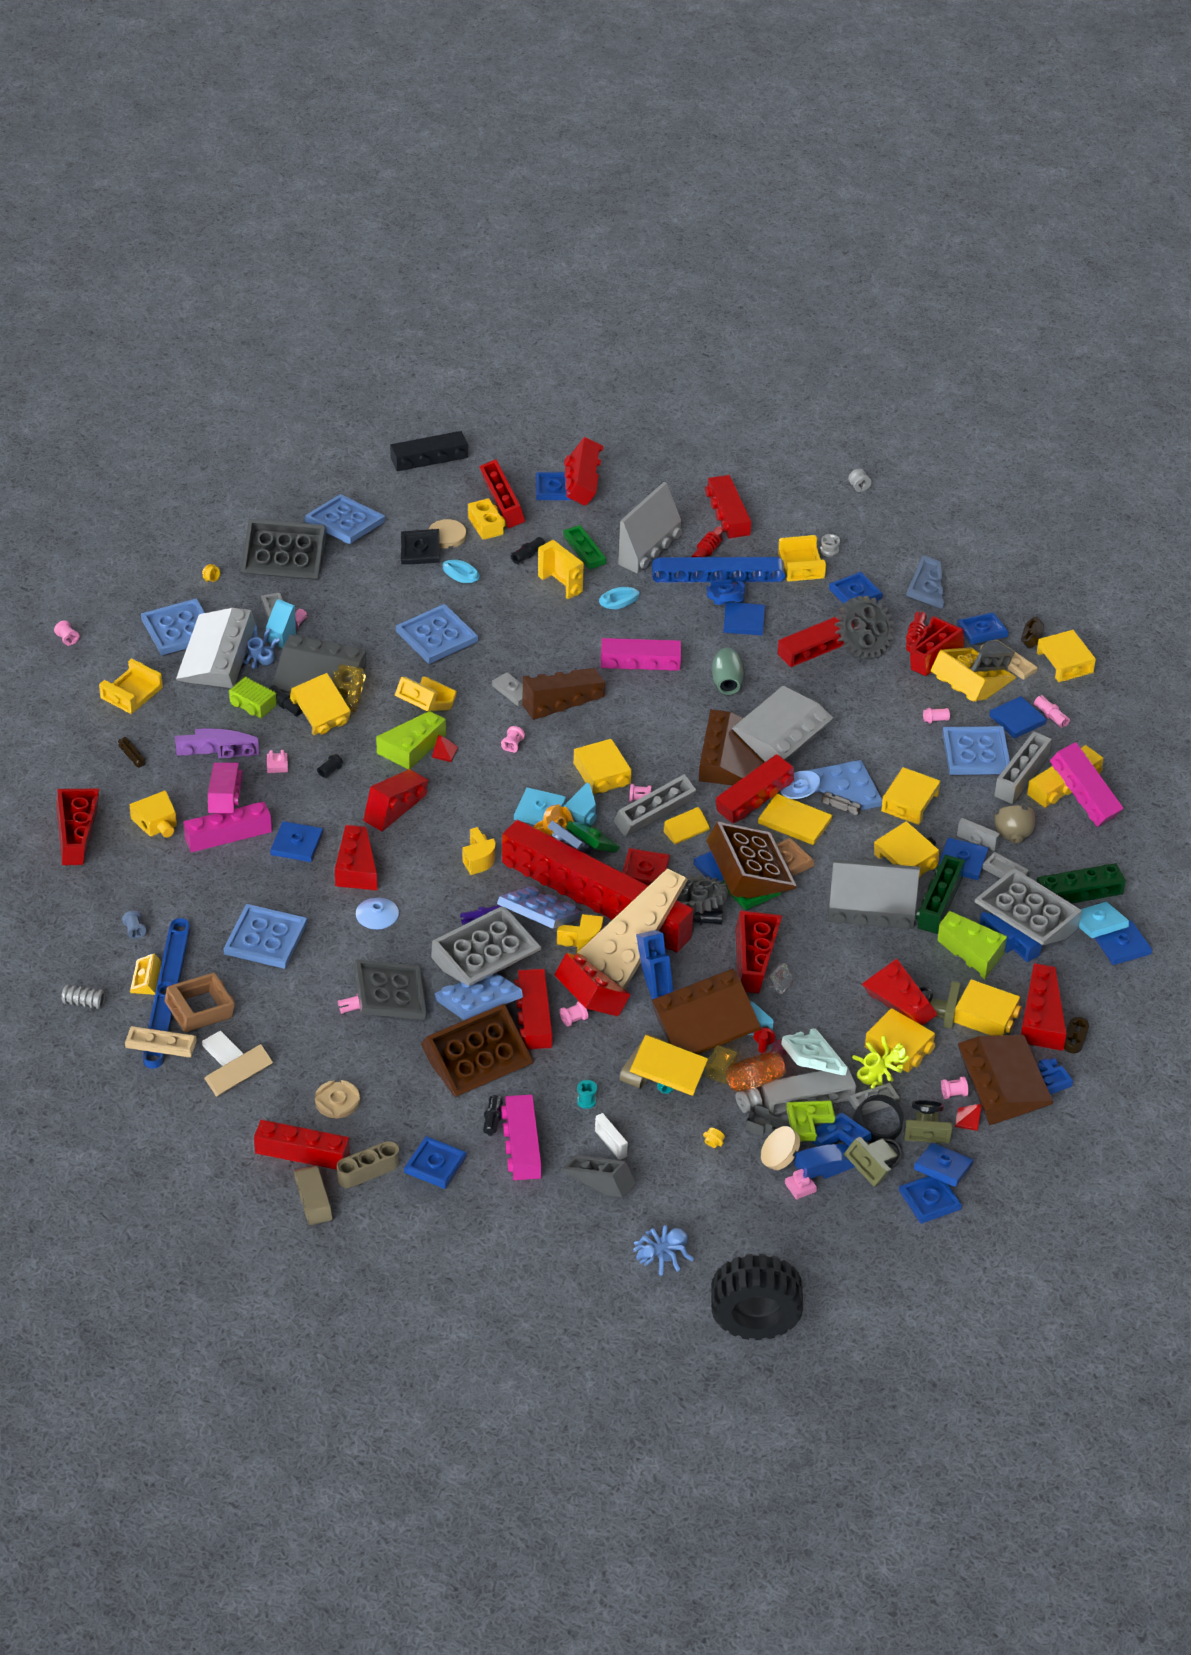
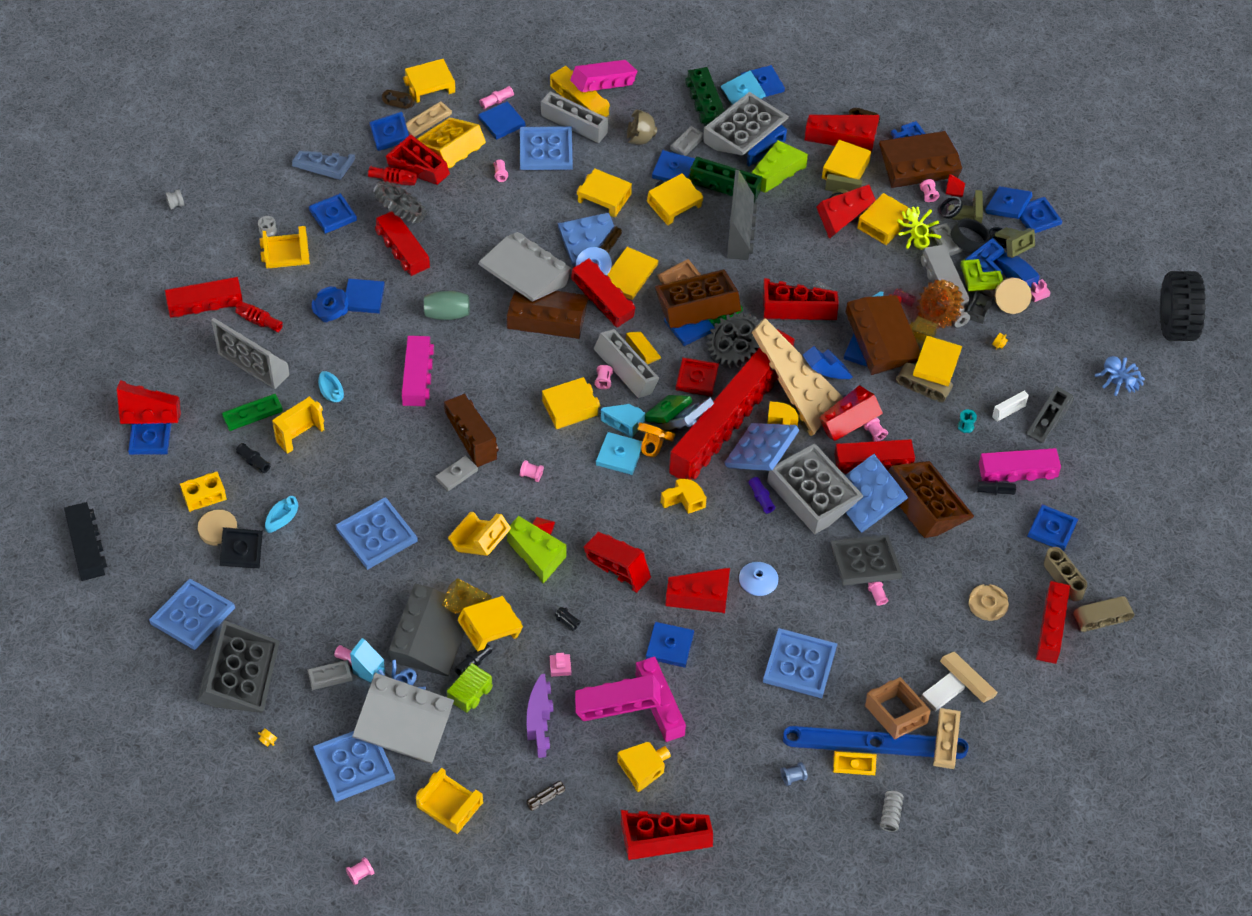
camera: 90 degrees left, 10 degrees up
red brick [479,459,525,529] -> none
blue beam [651,557,785,582] -> none
light aqua wing [781,1028,848,1075] -> none
light grey plate [957,818,1000,851] -> none
dark grey slope [971,641,1015,672] -> none

